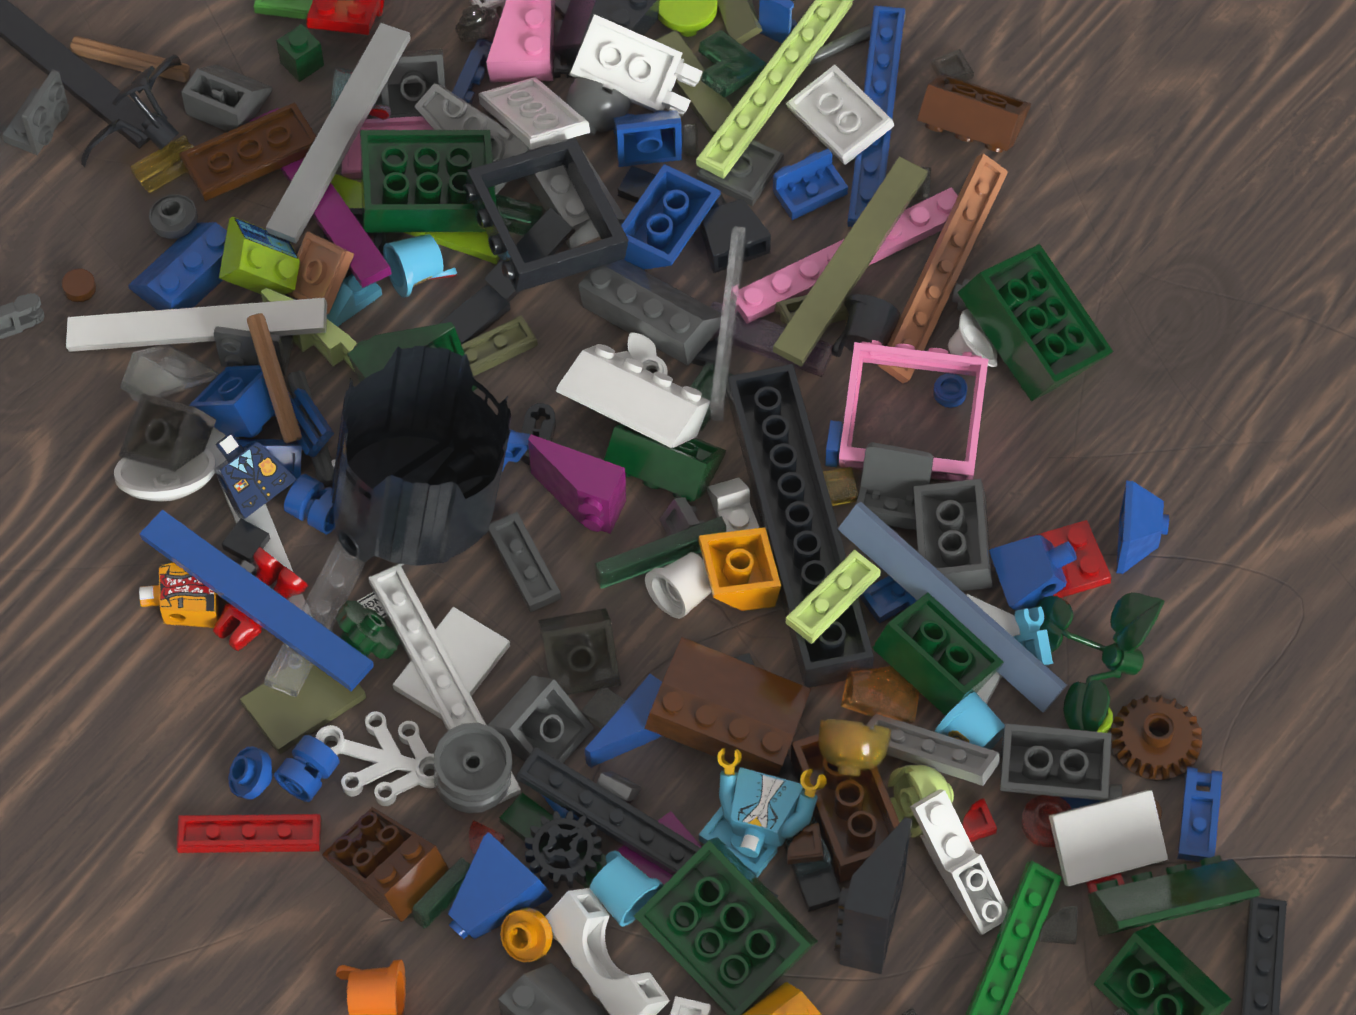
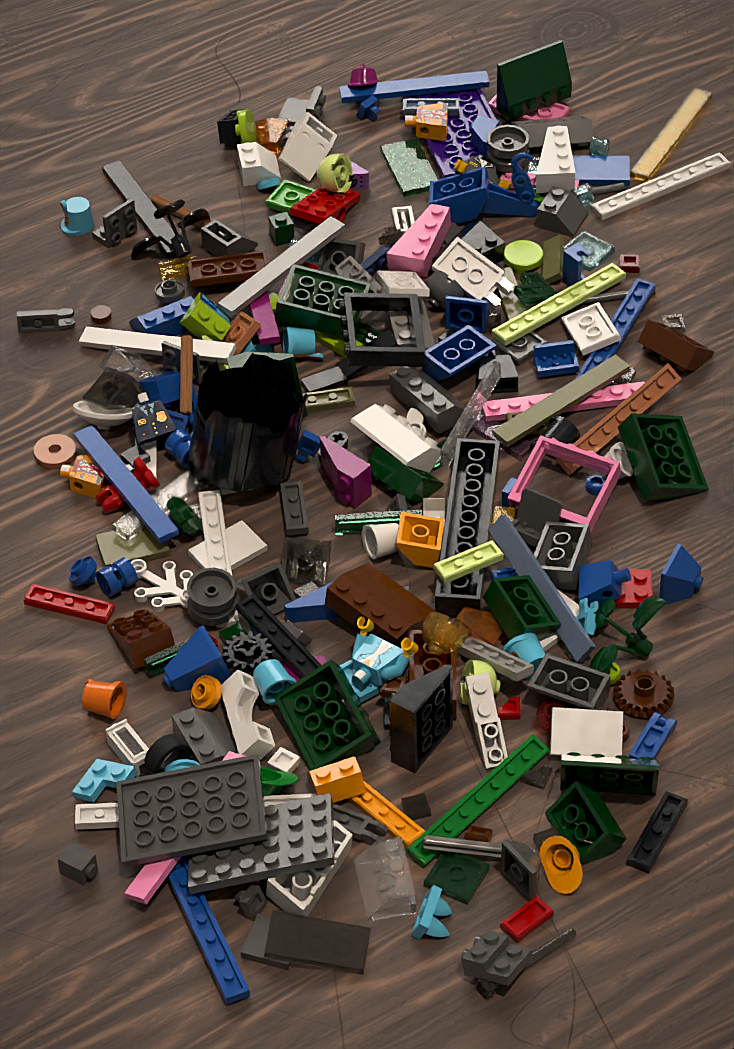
camera: 20 degrees right, 15 degrees down
none -> tile [34,434,76,469]

